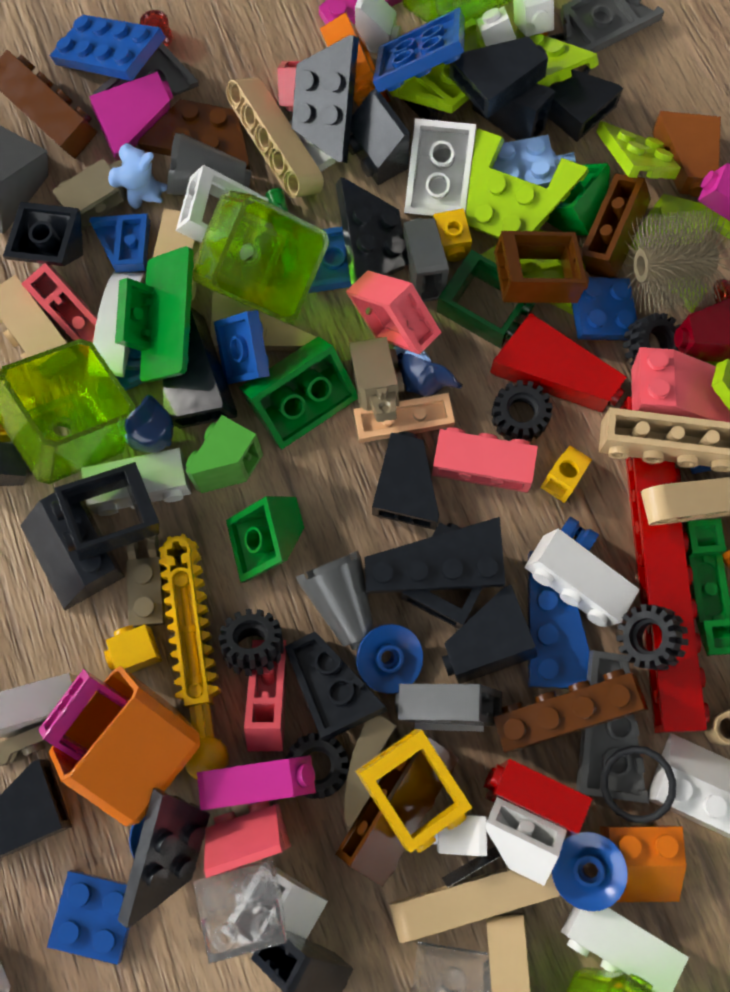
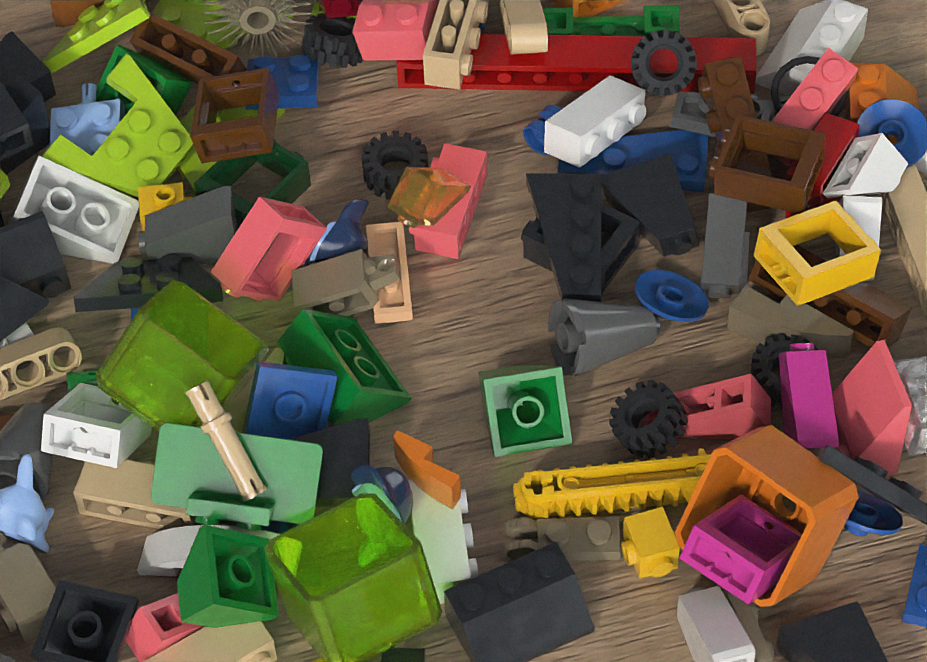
camera: 85 degrees left, 20 degrees down
black window [51,462,159,561] -> none
blue wing [90,213,151,273] -> none
bright green slope [185,415,263,493] -> none
black wing [284,631,388,742] -> none
black slope [372,432,439,530] -> none
black sticker [442,846,501,888] -> none
red slope [490,313,627,413] -> none
yellow leg [540,445,592,503] -> none
none -> green slope [177,525,279,628]
none -> tan pin [185,380,267,502]
none -> clear yellow slope [387,167,471,228]
none -> orange slope [393,430,461,509]
none -> reddish brown window [709,114,826,214]
none -> coral brick [771,48,859,166]

